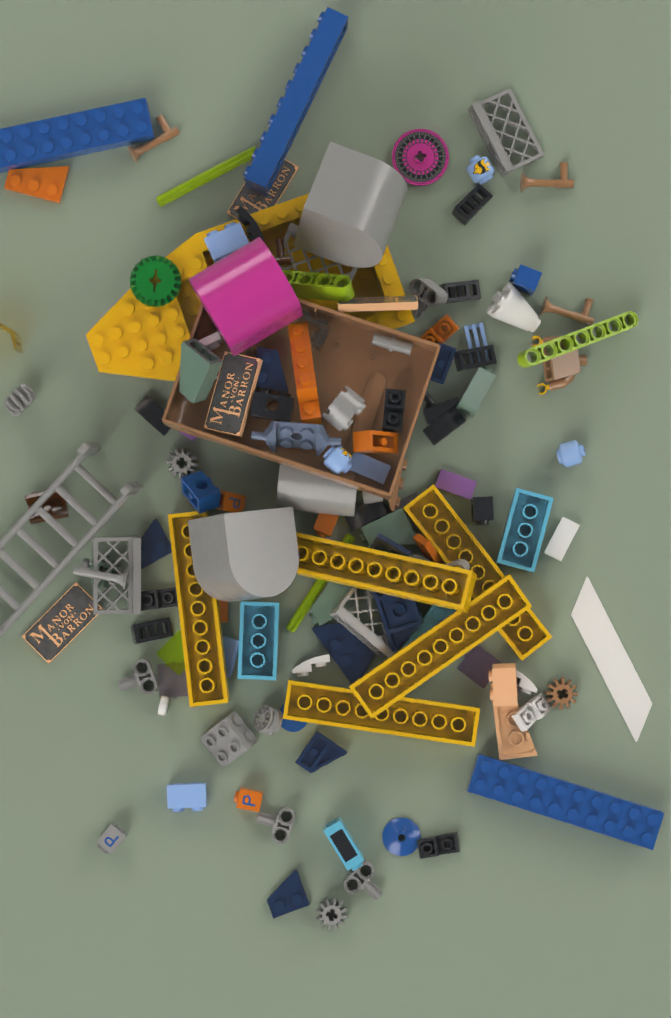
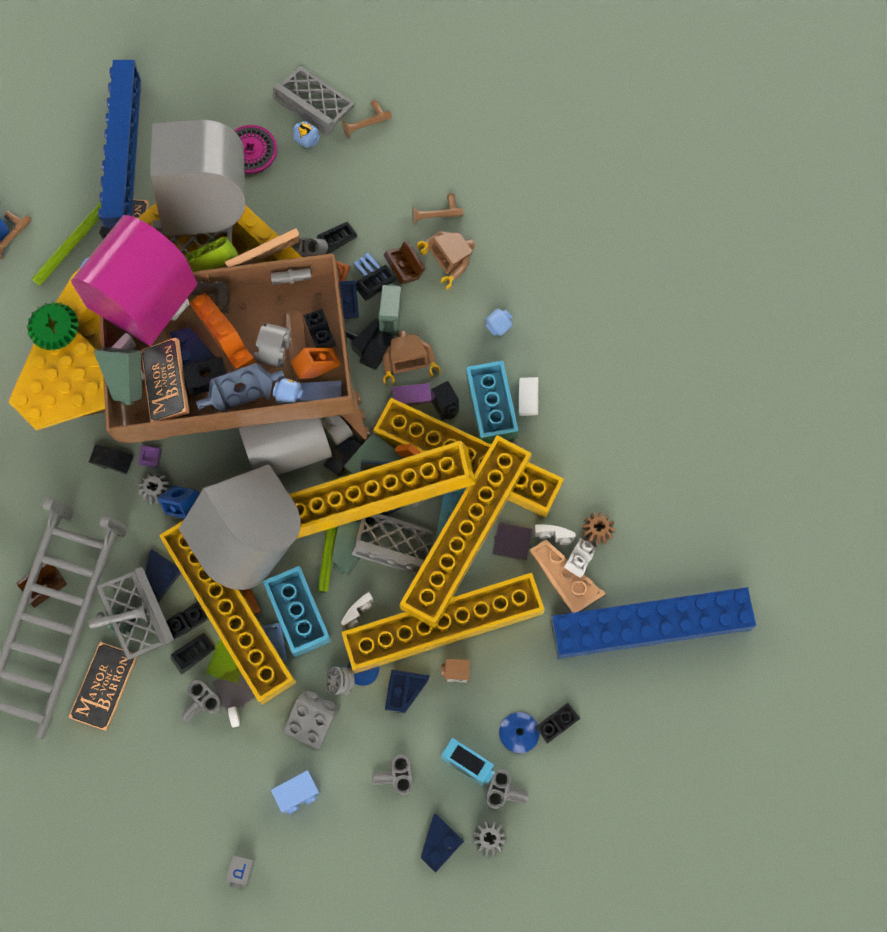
camera: 30 degrees left, 15 degrees down
orange brick [234,787,264,812] -> none
dark blue wing [311,623,375,684] -> none
orange brick [313,513,339,538] -> none
dark blue wing [372,591,424,652] -> none
black slope [452,183,493,225] -> none
white cone [486,282,541,332] -> none
light nougat brick [489,663,518,706] -> none
blue brick [509,264,542,296] -> none
lime beam [517,311,638,368] -> none
white sticker [571,577,652,742] -> none
none -> reddish brown bracket [383,241,425,284]
none -> medium nougat torso [383,331,441,386]
none -> medium nougat brick [441,659,470,683]

